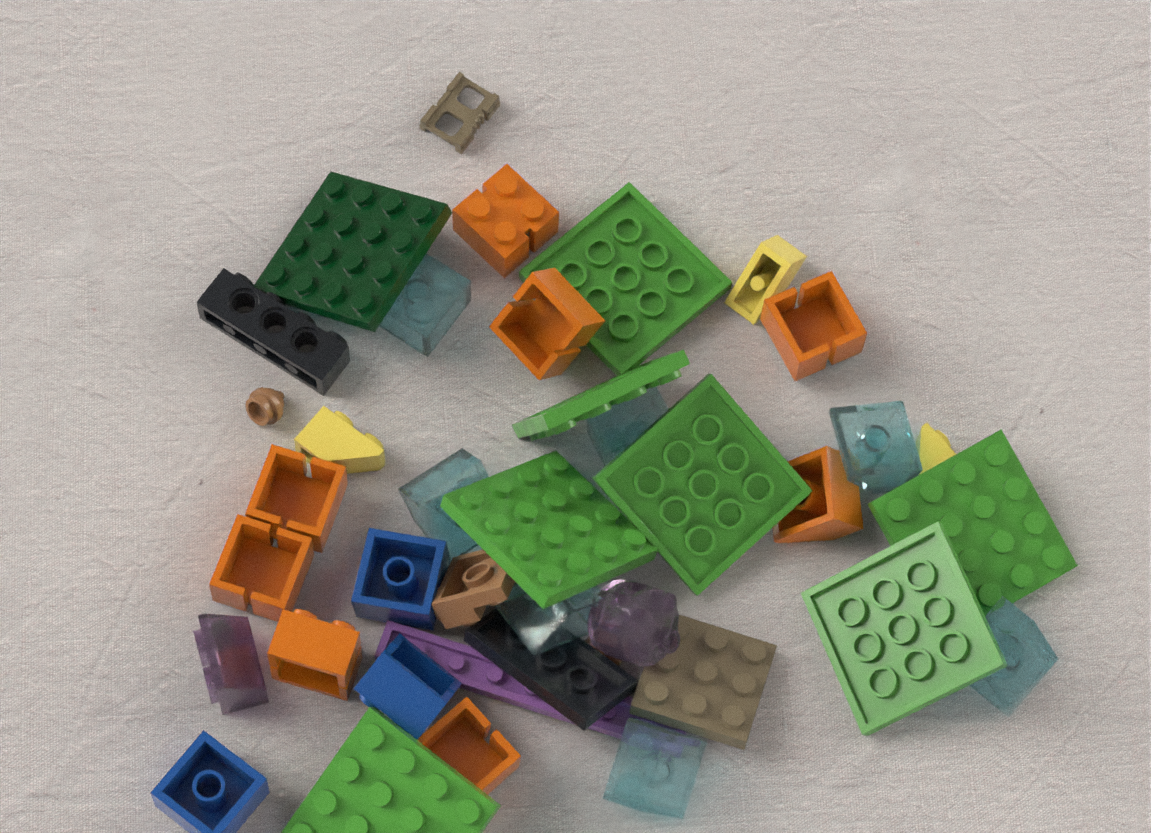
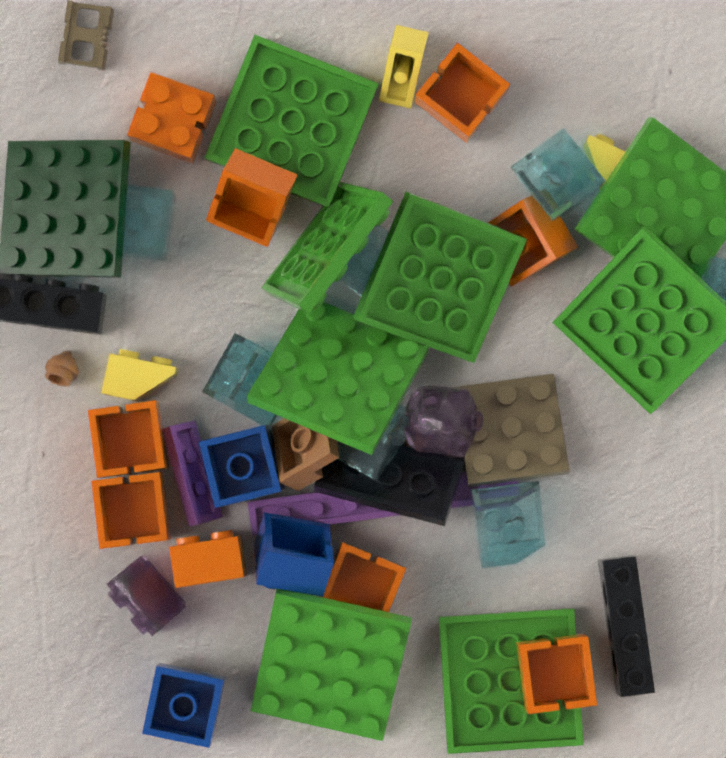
camera: 25 degrees left, 20 degrees up
none -> medium lavender plate [162,420,223,527]

